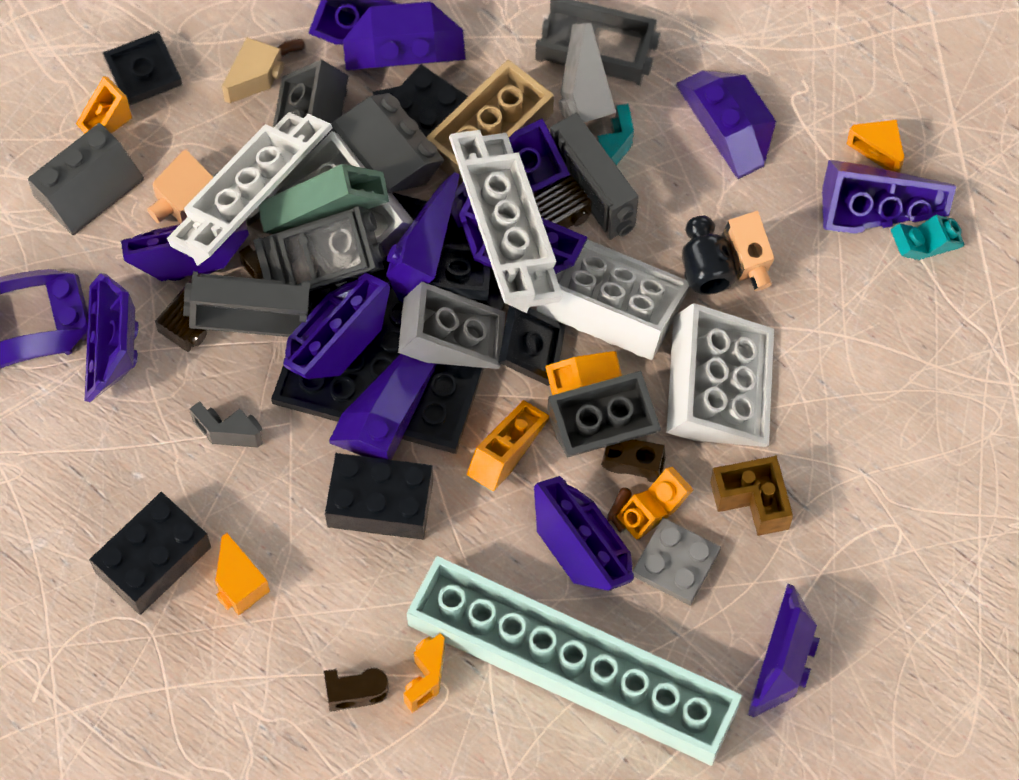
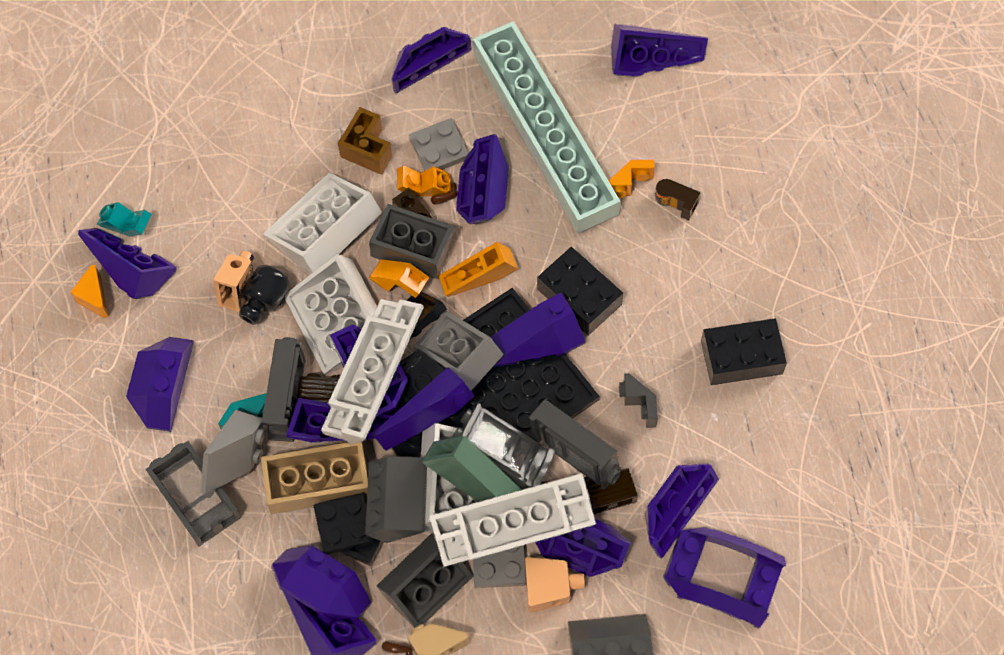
camera: 140 degrees left, 0 degrees up
light orange slope [215,533,270,615] -> none
dark purple wedge [283,273,390,379] -> none

